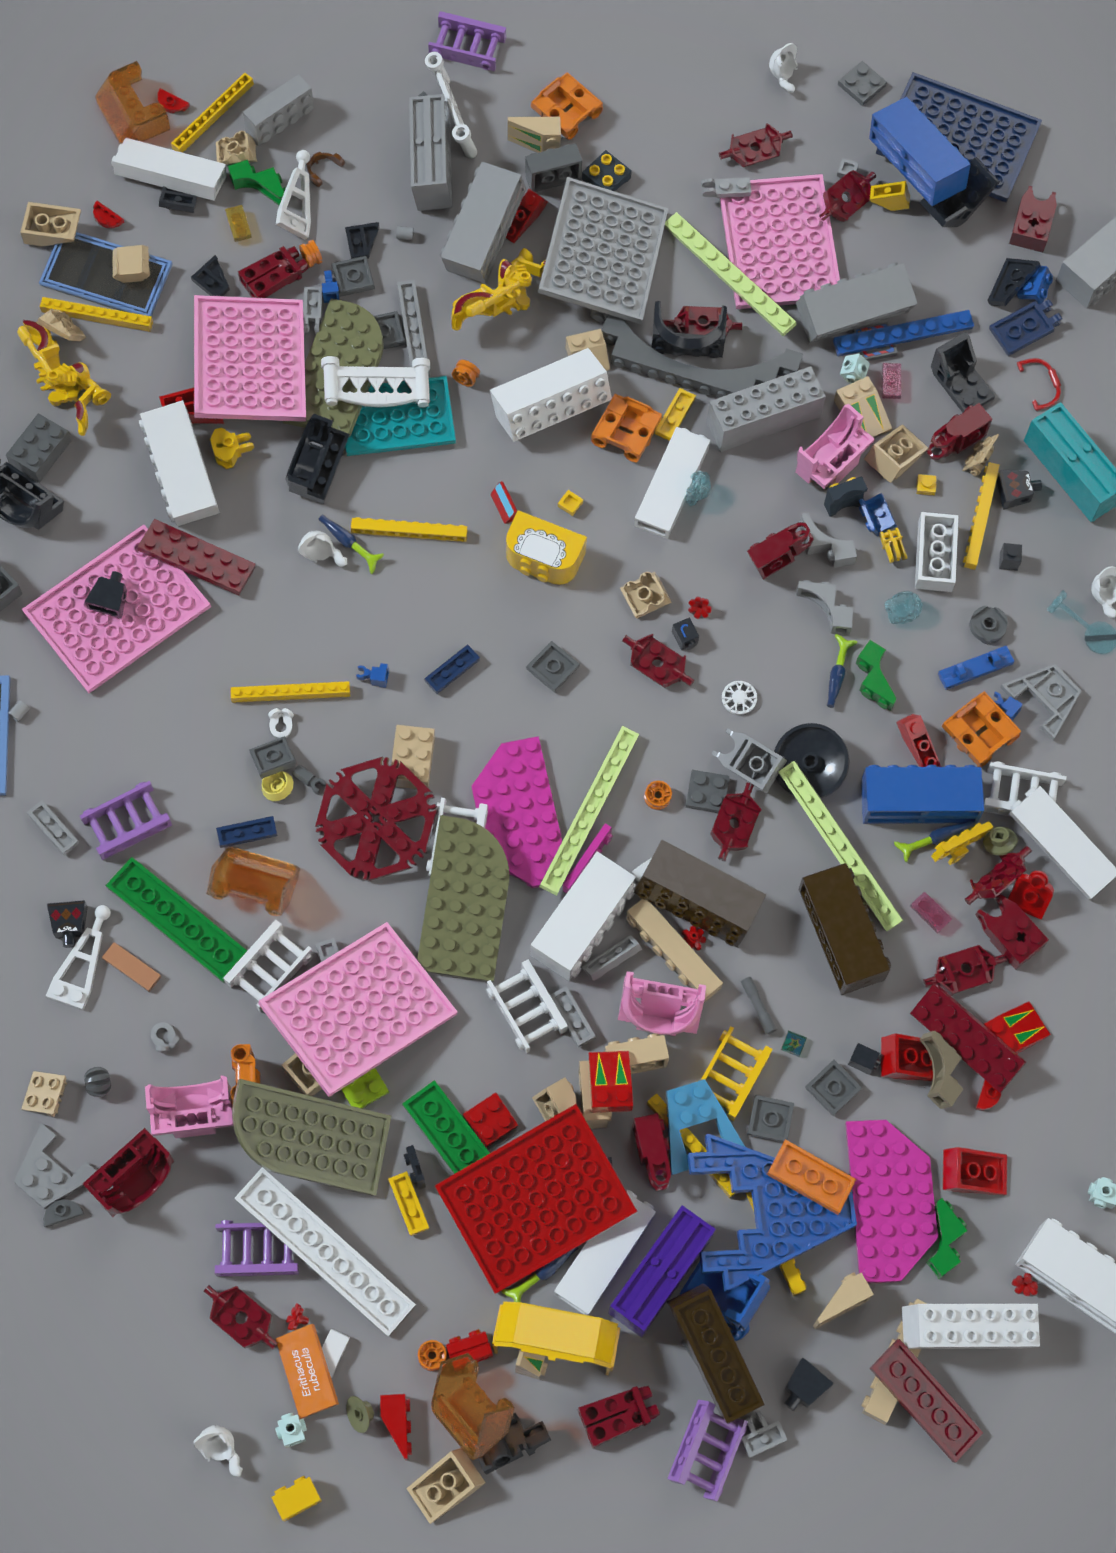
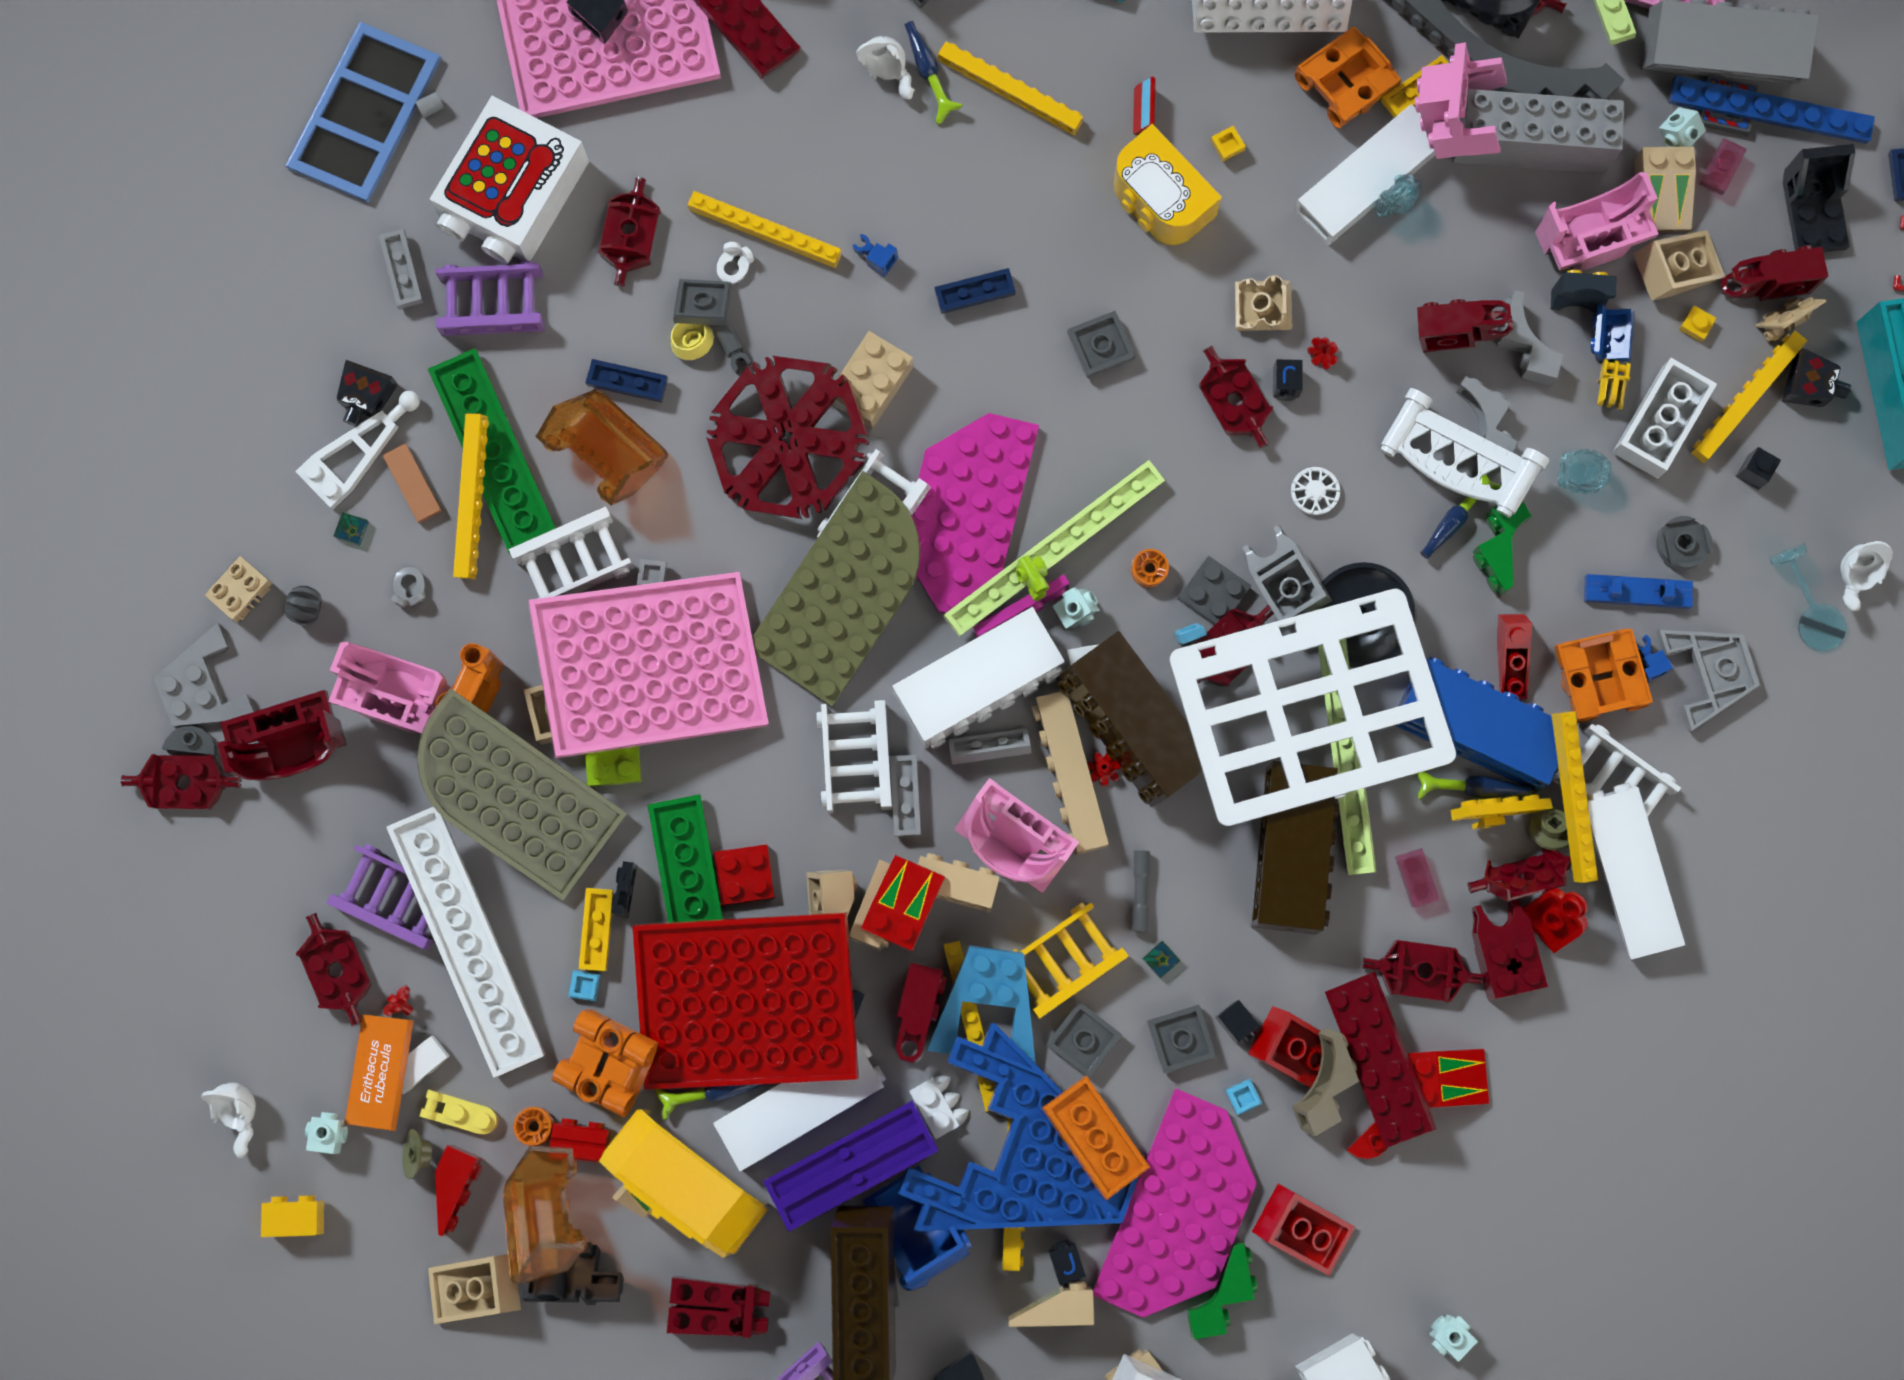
camera: 30 degrees right, 10 degrees up
none -> dark red plate [121,754,242,809]
none -> tile [333,512,369,546]
none -> light yellow plate [419,1089,498,1134]
none -> brick [429,96,589,264]
none -> yellow piece [453,414,489,579]
none -> orange piece [552,1009,658,1117]
none -> medium azure tile [568,970,601,1002]
none -> dark red plate [599,177,661,287]
none -> white plate [909,1076,969,1139]
none -> lime plate [1015,555,1049,601]
none -> black brick [1048,1240,1086,1285]
none -> light aqua brick [1053,587,1100,629]
none -> white door [1169,589,1456,826]
none -> medium azure tile [1174,623,1207,644]
none -> medium azure tile [1225,1079,1262,1115]
none -> white piece [1380,388,1550,518]
none -> bright pink piece [1415,43,1507,159]
none -> yellow piece [1551,711,1598,883]

